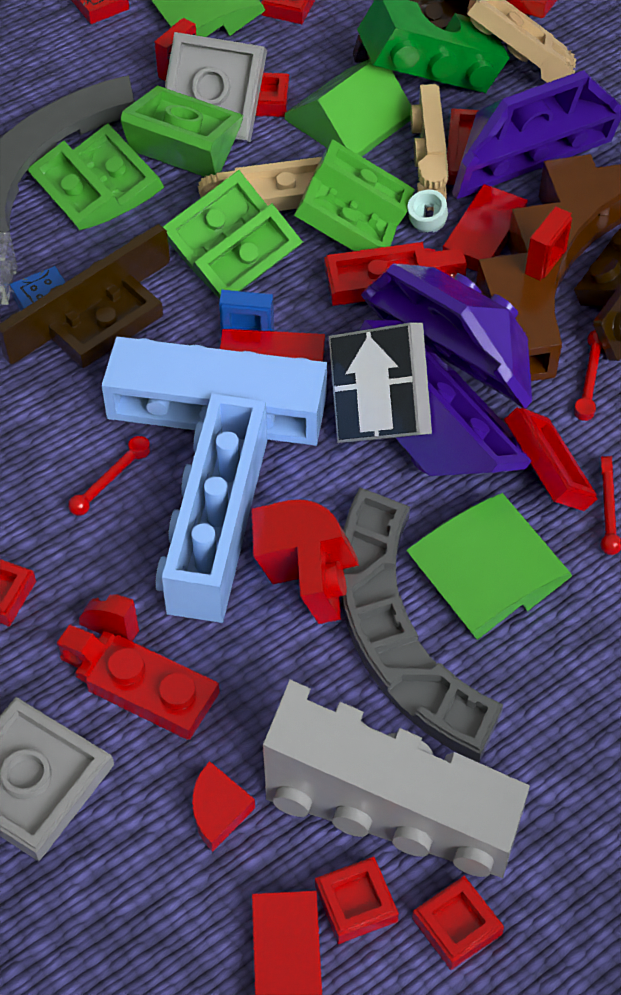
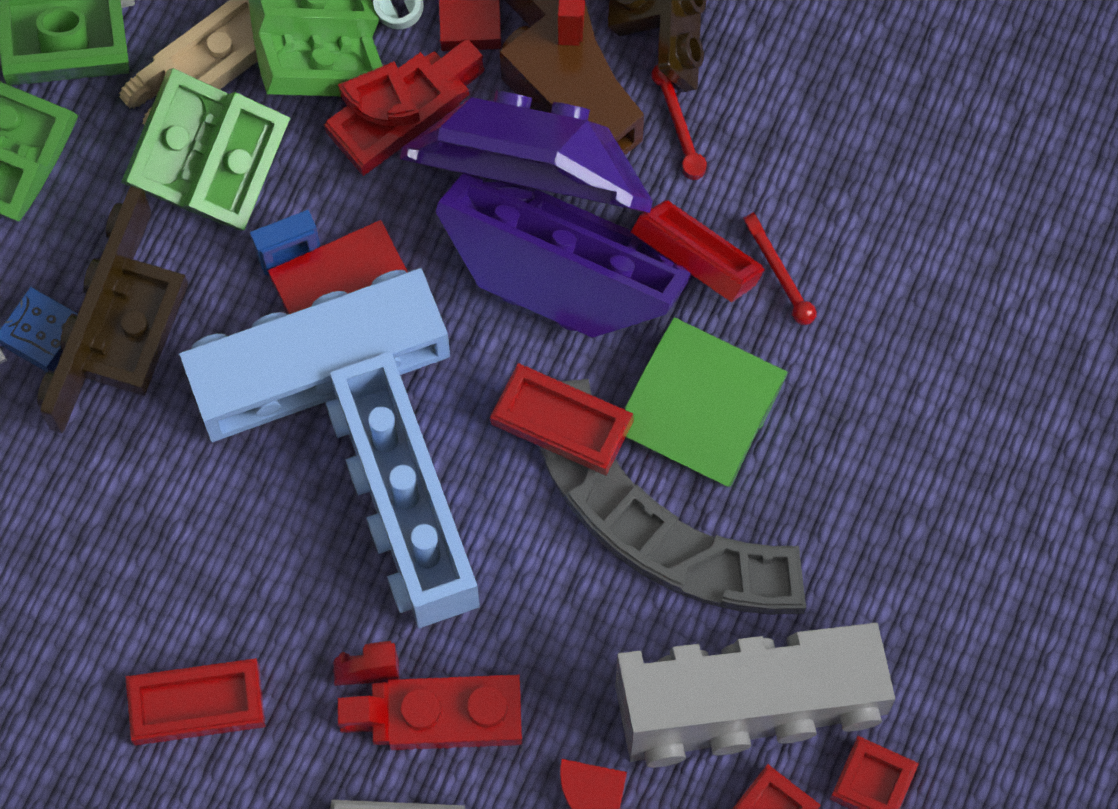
camera: 30 degrees left, 15 degrees up
red hinge [68,436,150,516] -> none
red brick [252,499,359,624] -> none
tile [329,323,432,443] -> none
none -> red tile [338,61,420,126]
none -> red tile [490,363,634,476]

